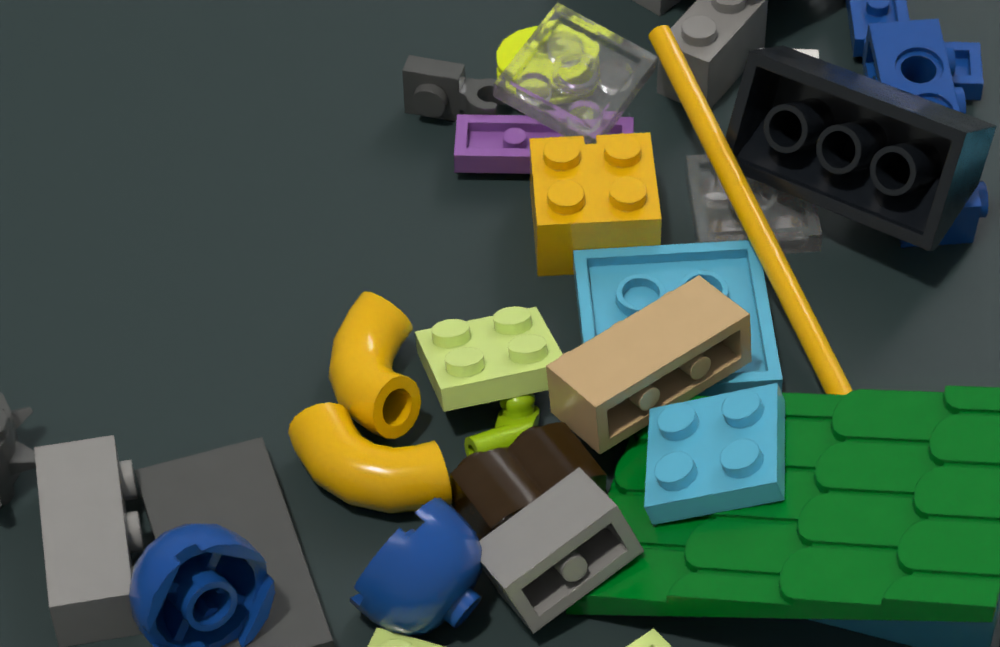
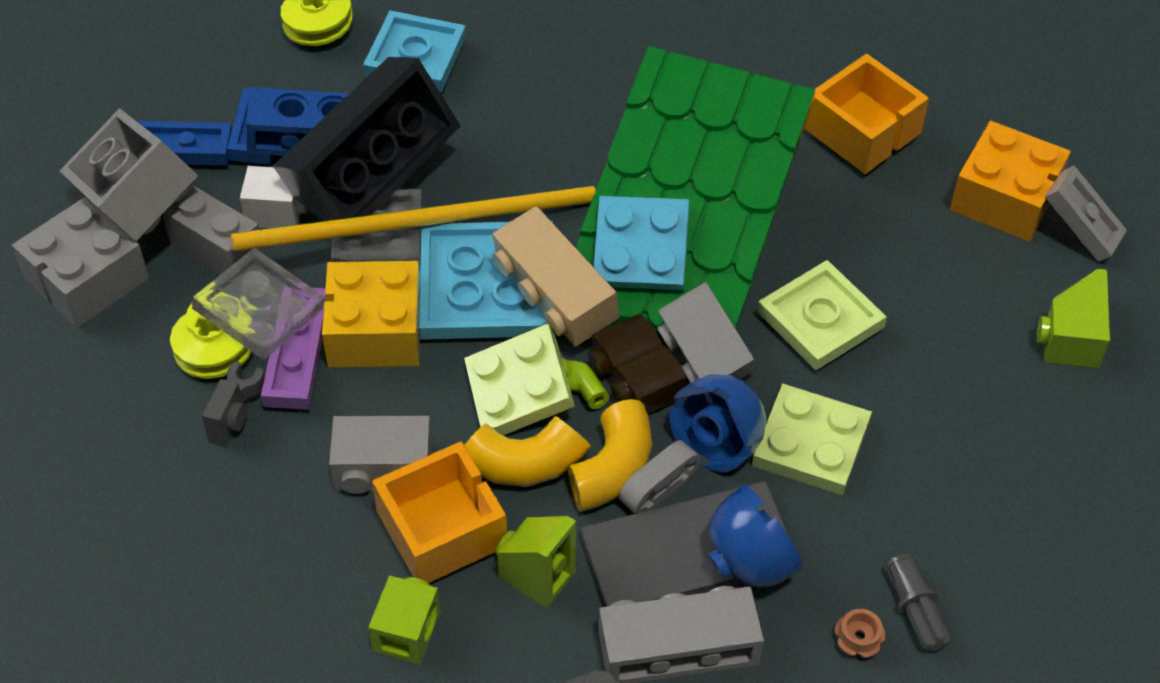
camera: 90 degrees left, 5 degrees up
none -> light grey brick [329,416,432,494]
none -> lime brick [368,575,440,665]
none -> light orange piece [372,441,507,583]
none -> lime slope [496,516,576,608]
none -> light grey beam [619,440,701,514]

